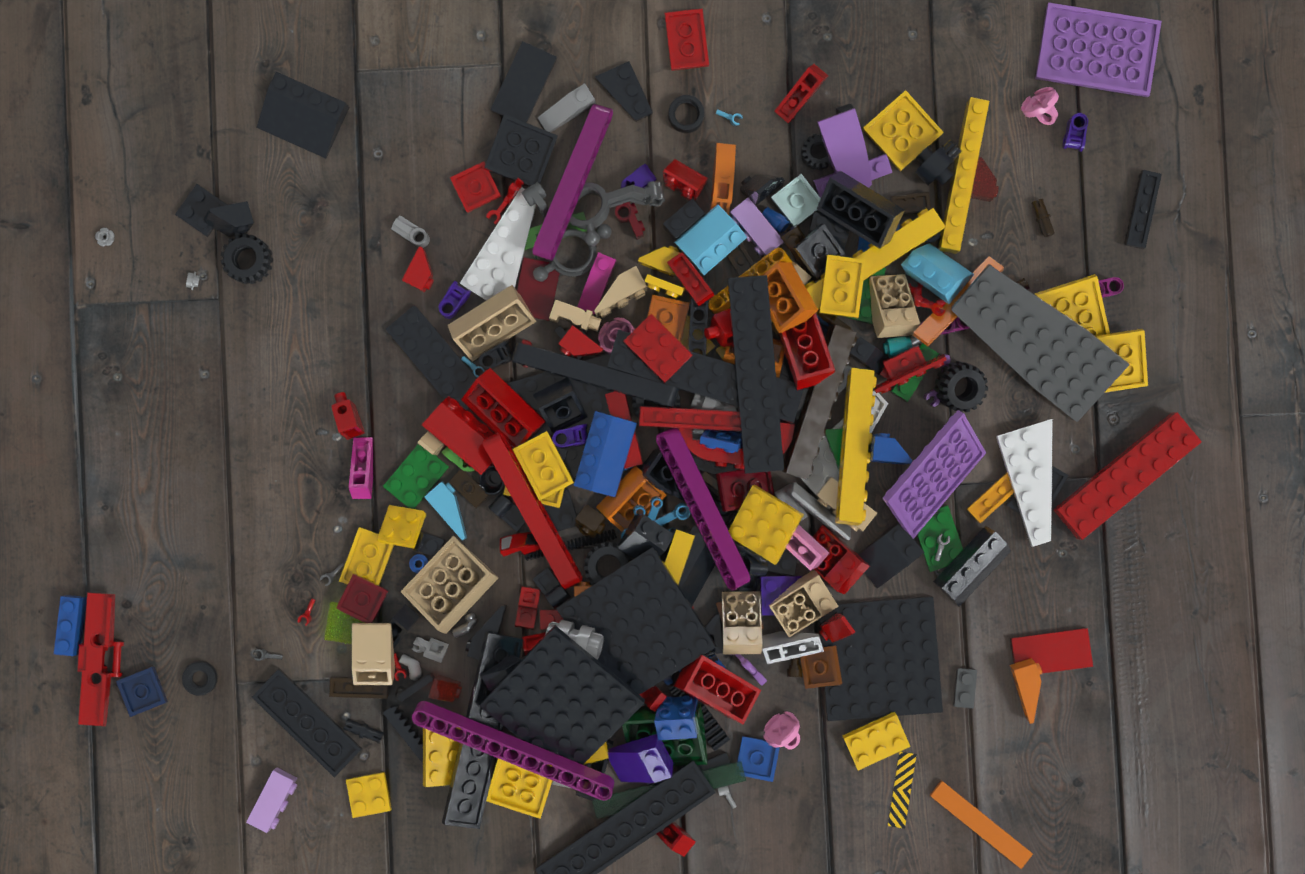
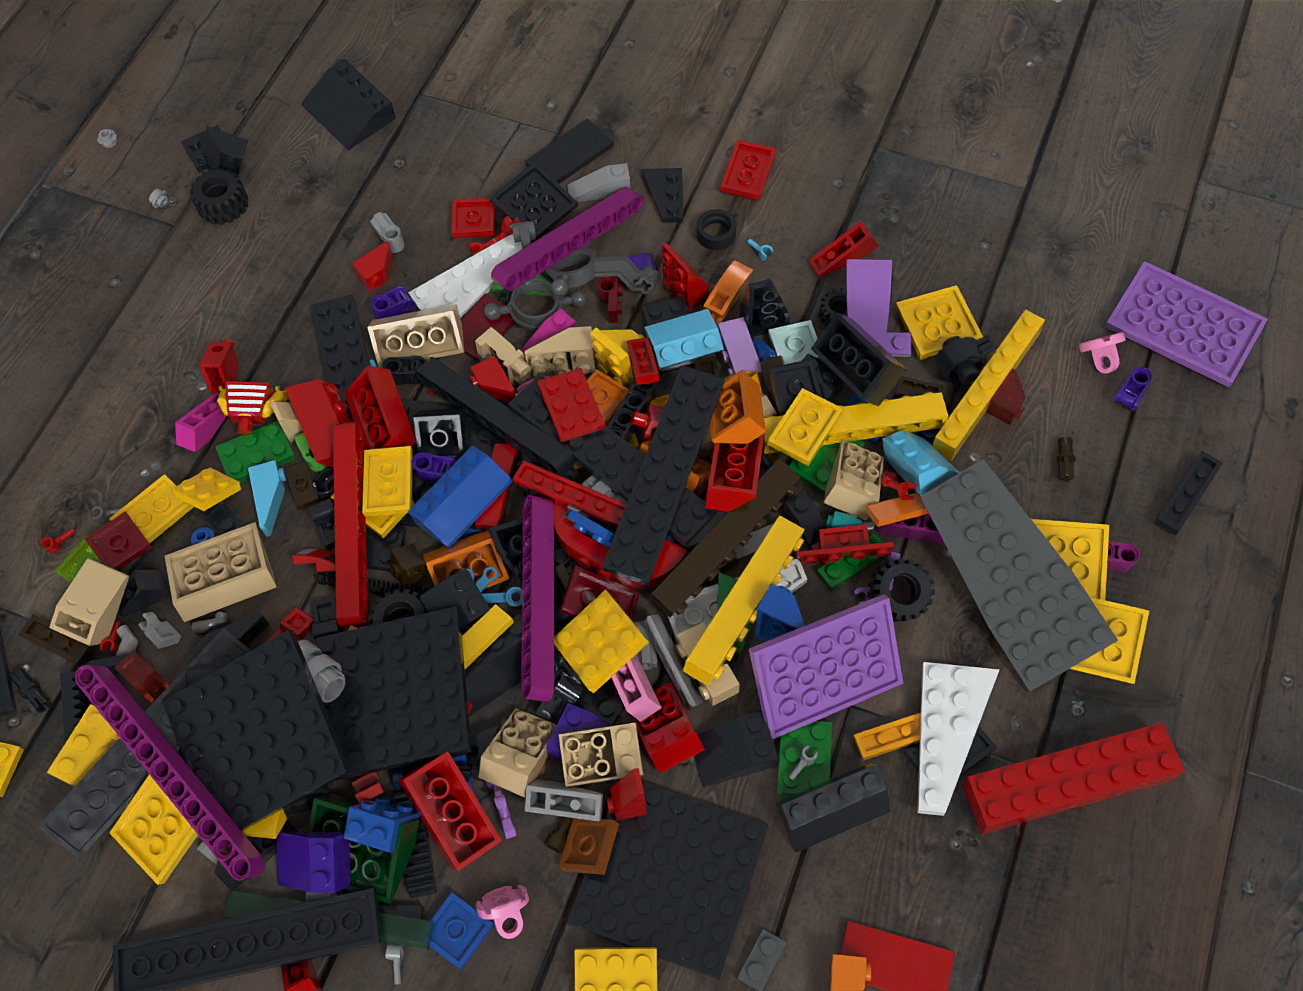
camera: 20 degrees right, 25 degrees down
none -> torso [217,381,289,435]

